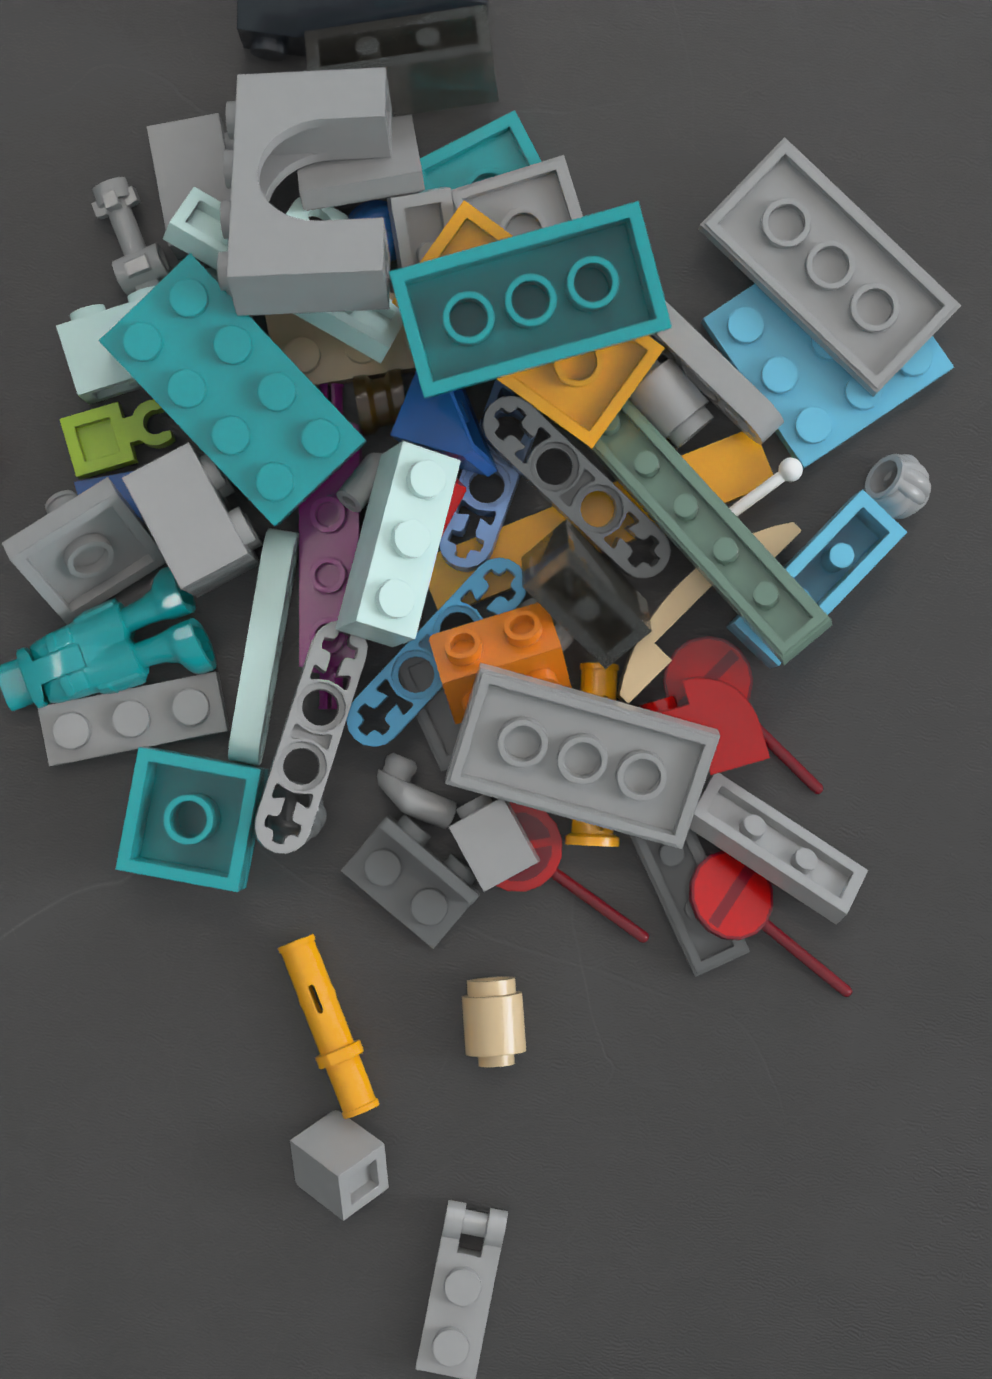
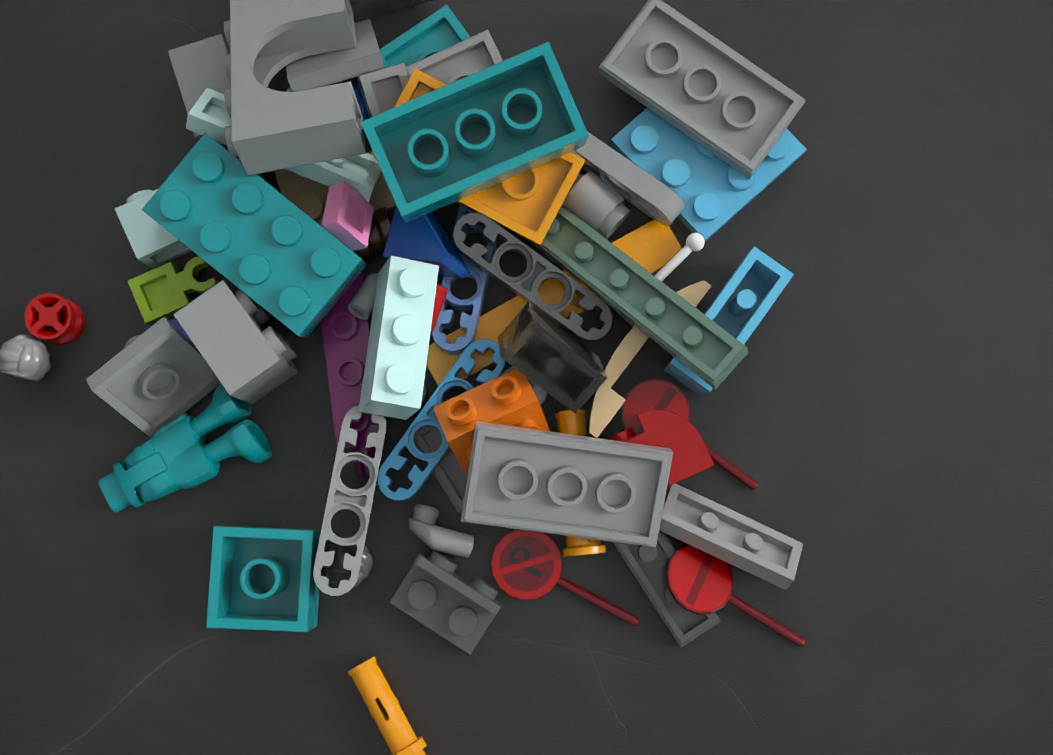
camera: 10 degrees left, 5 degrees down
light grey plate [38,672,230,766] -> none
light grey bar [91,177,171,295] -> none
light aqua beam [228,528,299,766] -> none
light grey brick [449,795,541,892] -> none
tan brick [462,976,526,1067] -> none
light grey piece [865,454,931,519] -> none
none -> bright pink plate [322,181,374,251]

